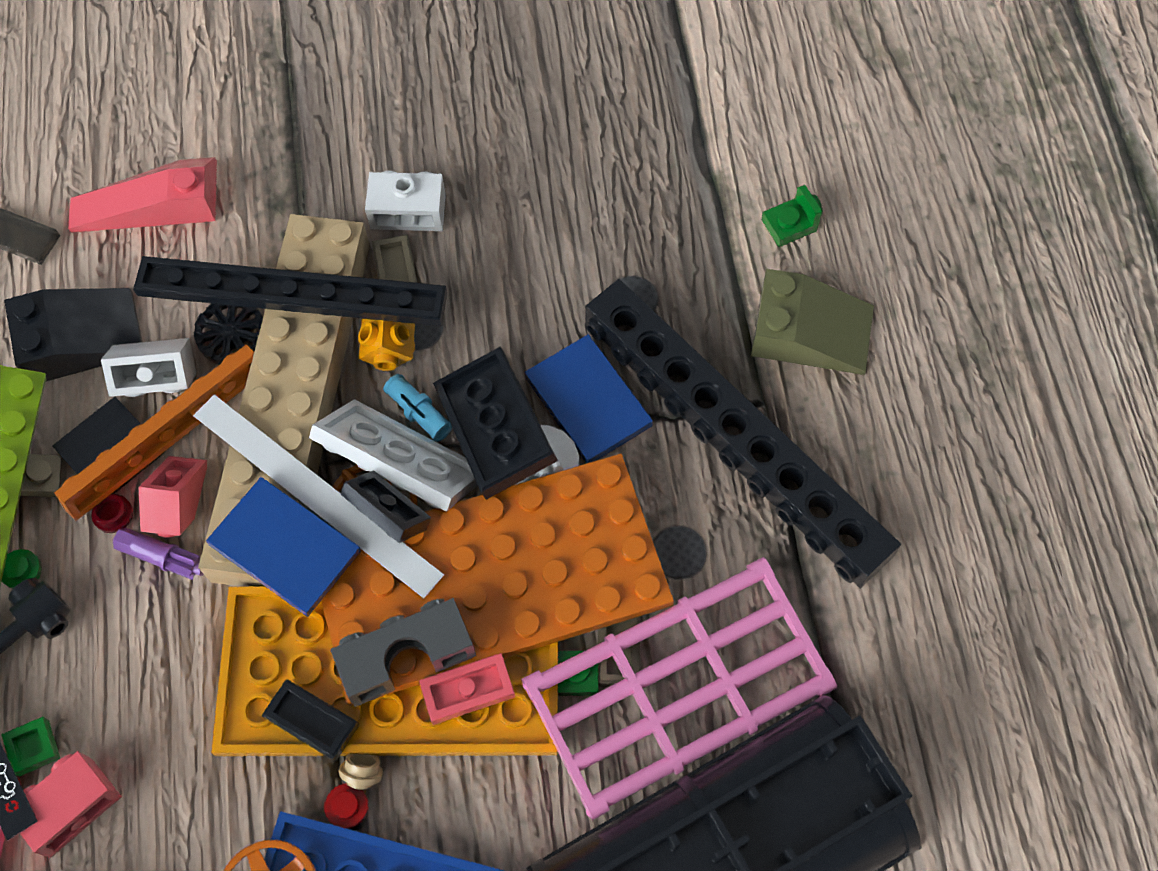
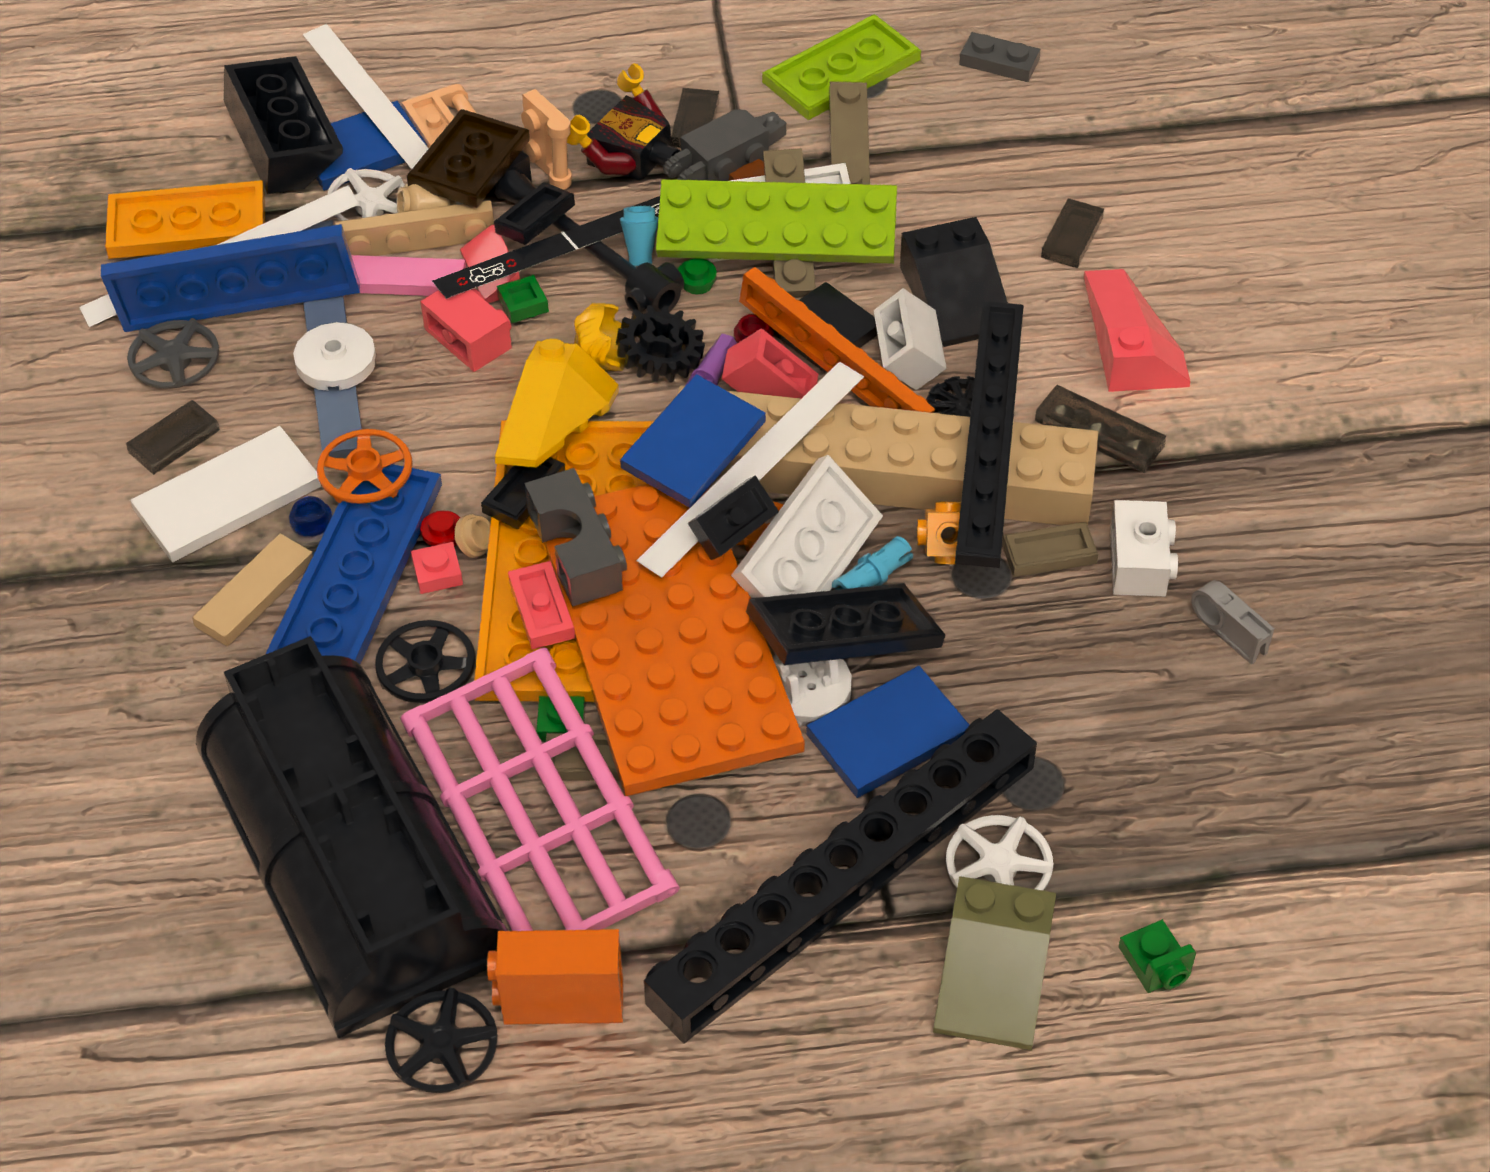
camera: 90 degrees right, 15 degrees down
none -> black wheel [375,620,476,703]
none -> black wheel [385,987,498,1093]
none -> coral plate [411,542,463,594]
none -> orange brick [487,929,624,1025]
none -> yellow wedge [495,339,619,468]
none -> yellow hair [574,303,625,371]
none -> black gear [616,305,705,383]
none -> white wheel [946,815,1054,891]
none -> clear smoke plate [1035,385,1166,473]
none -> light grey piece [1191,580,1275,665]

